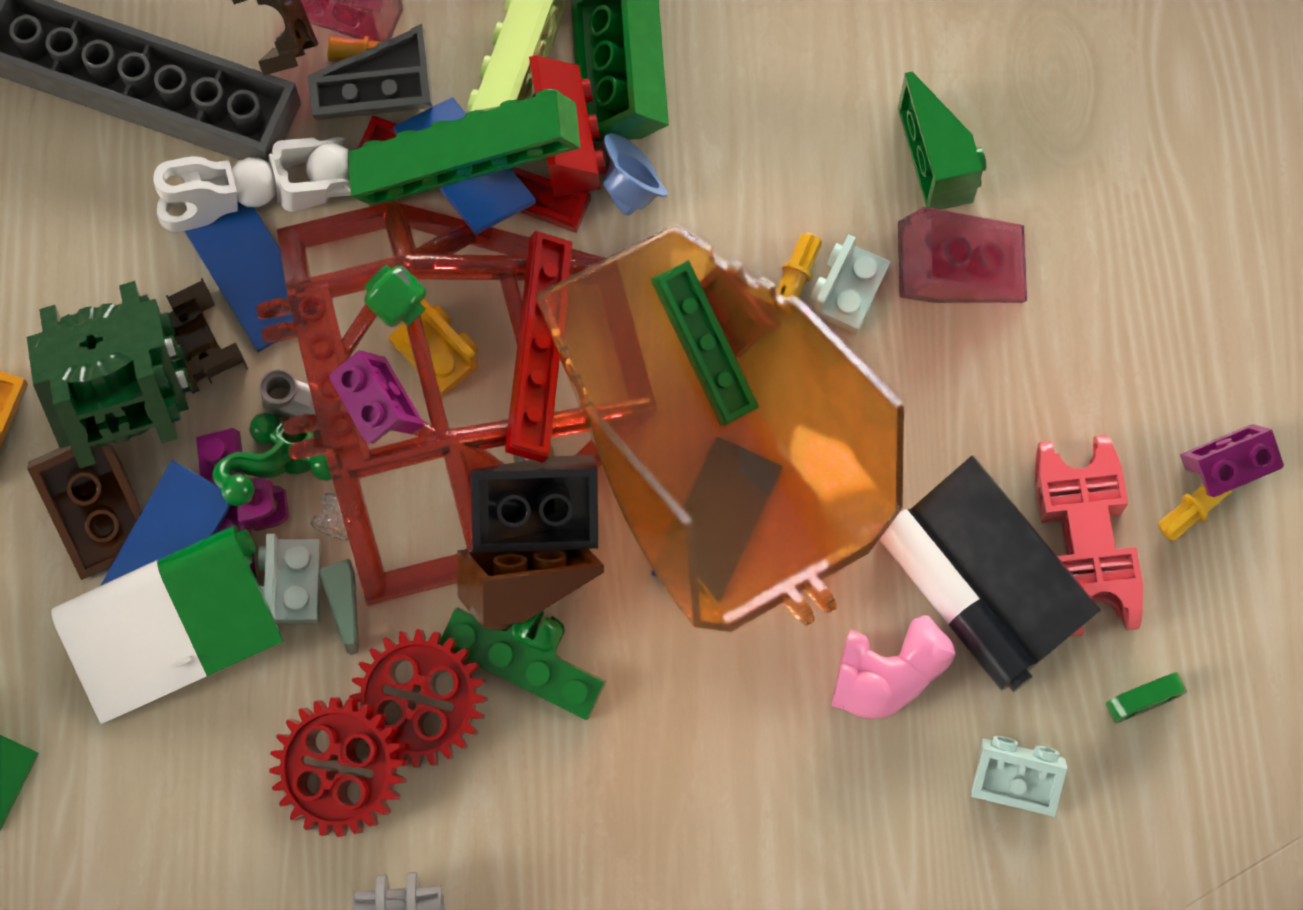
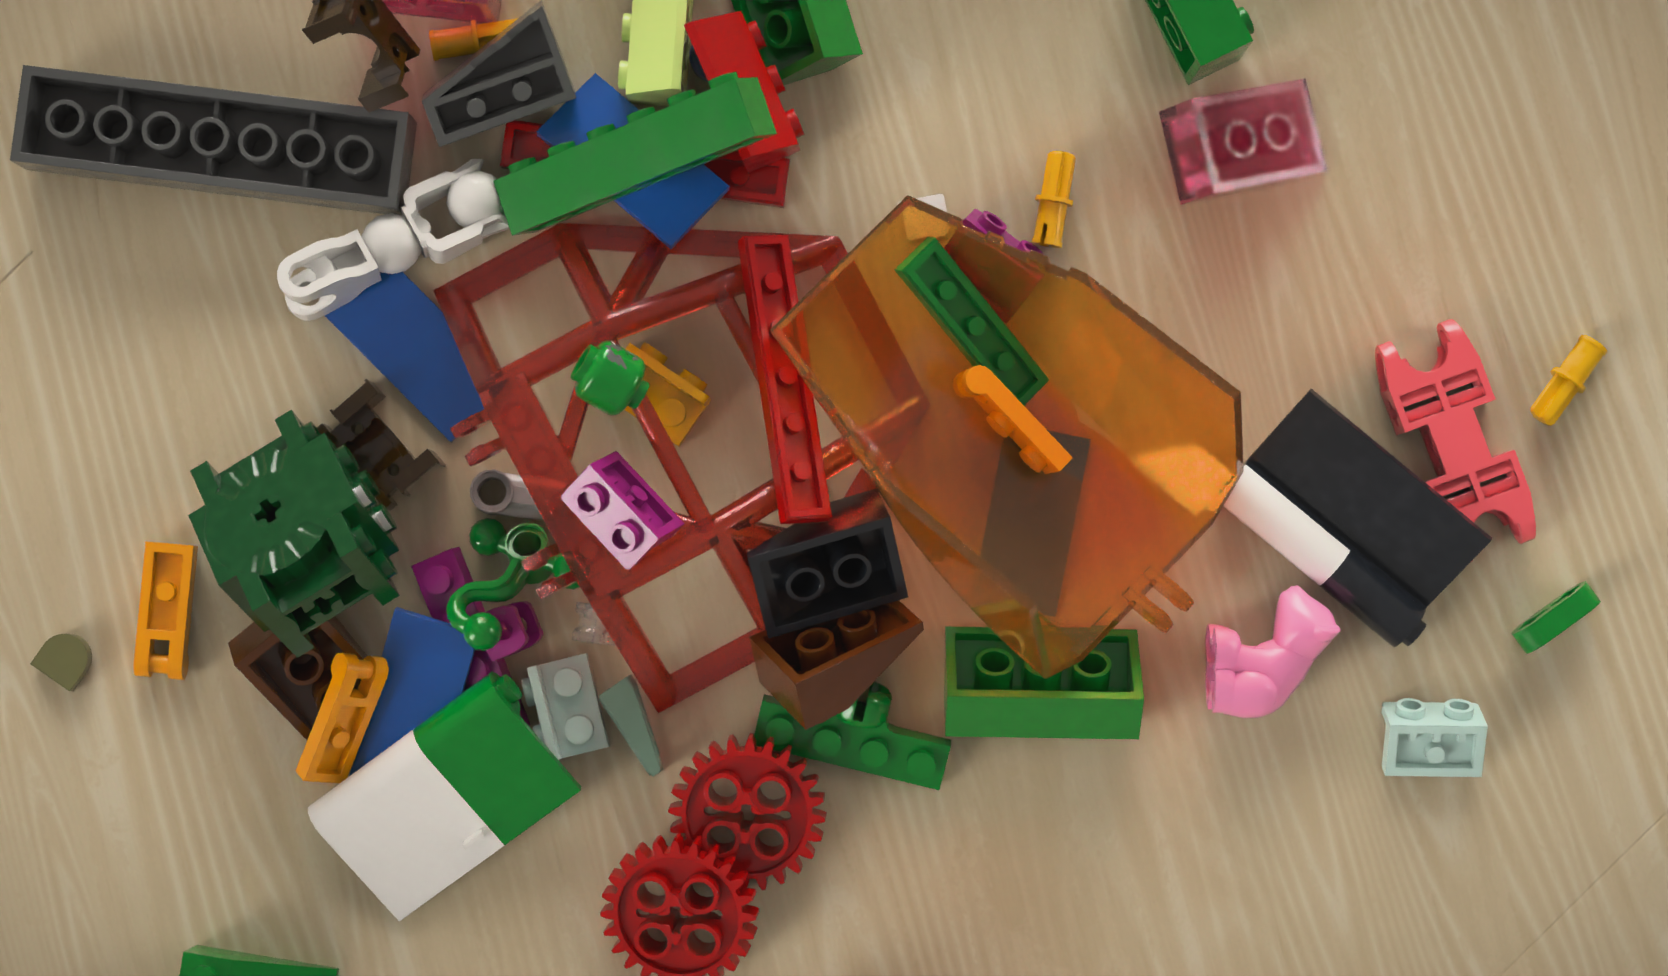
camera: 15 degrees left, 15 degrees up
medium blue piece [603,133,668,215] -> none
light aqua bracket [810,234,891,334] -> none
magenta bracket [1179,424,1284,497] -> none
none -> light orange plate [295,653,389,783]
none -> green slope [944,626,1144,740]
none -> light orange plate [953,365,1073,474]

